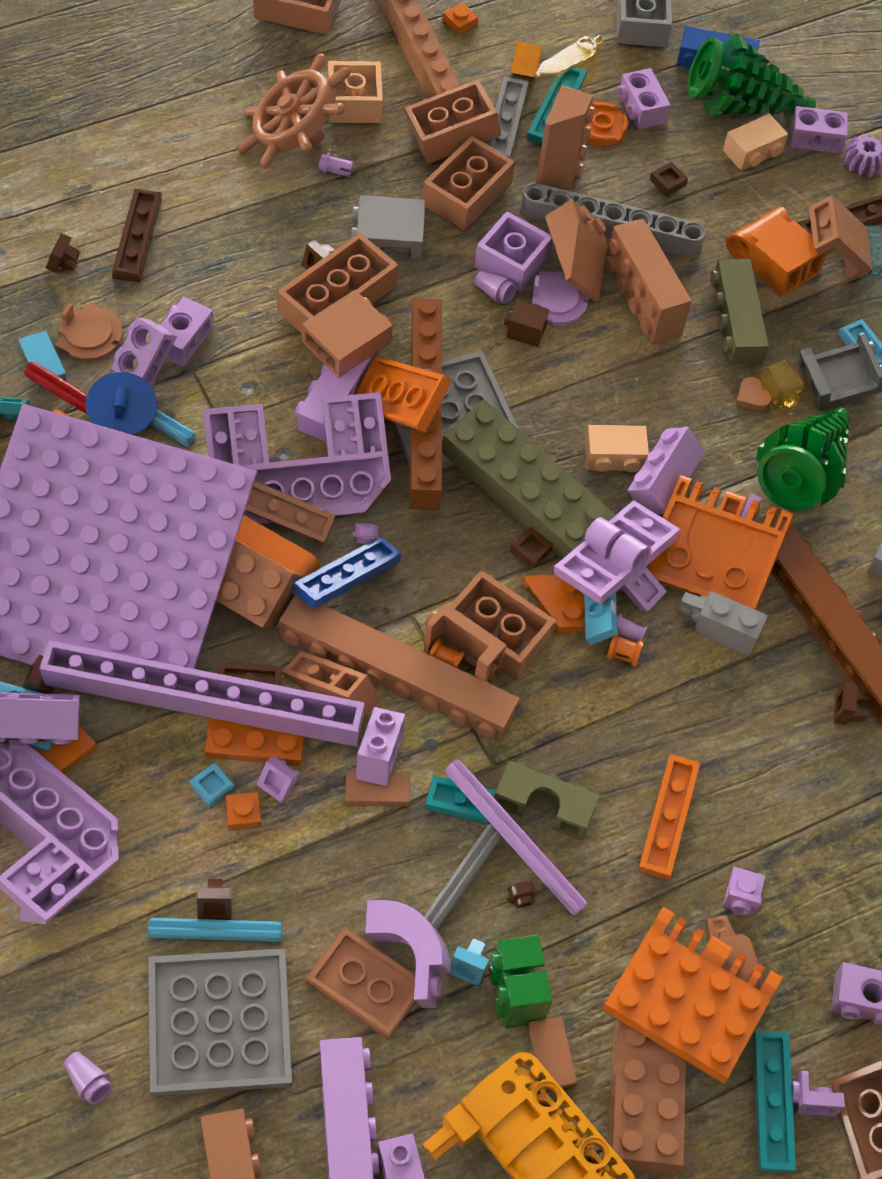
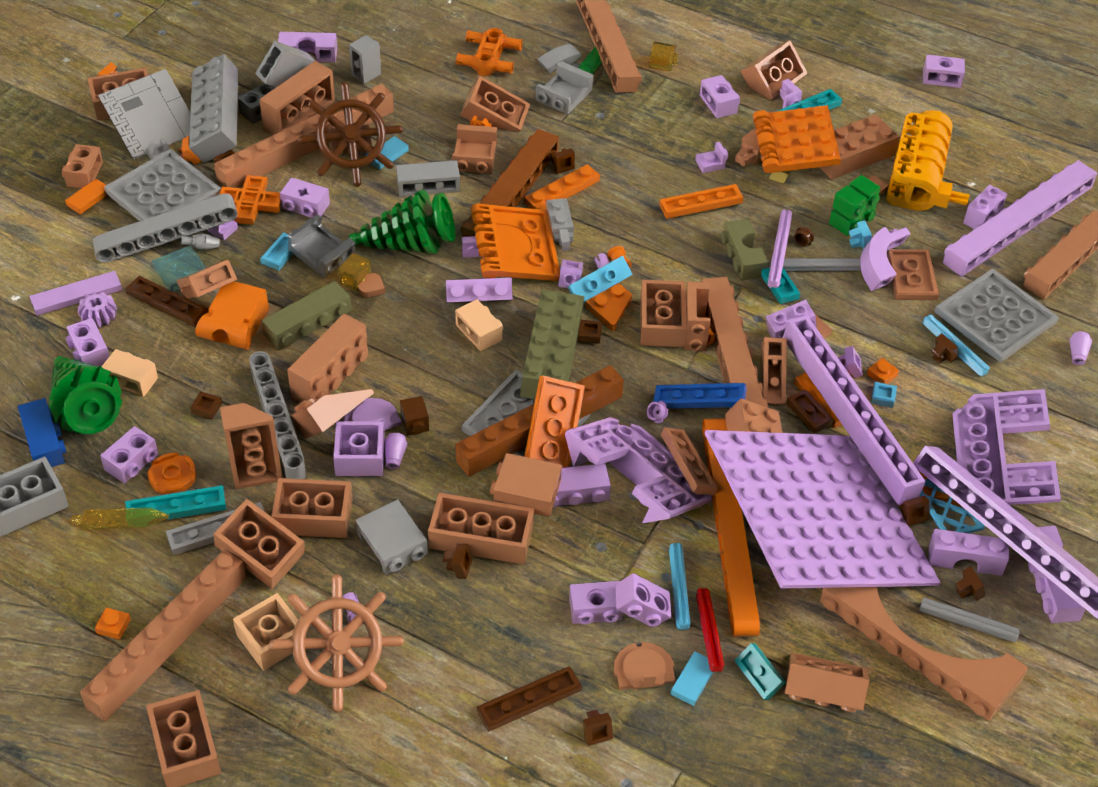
camera: 120 degrees left, 10 degrees down
blue shield [86,372,157,435] -> none
light orange slope [510,42,543,77] -> none
lavender plate [554,500,680,605] -> none
none -> orange plate [524,164,600,210]

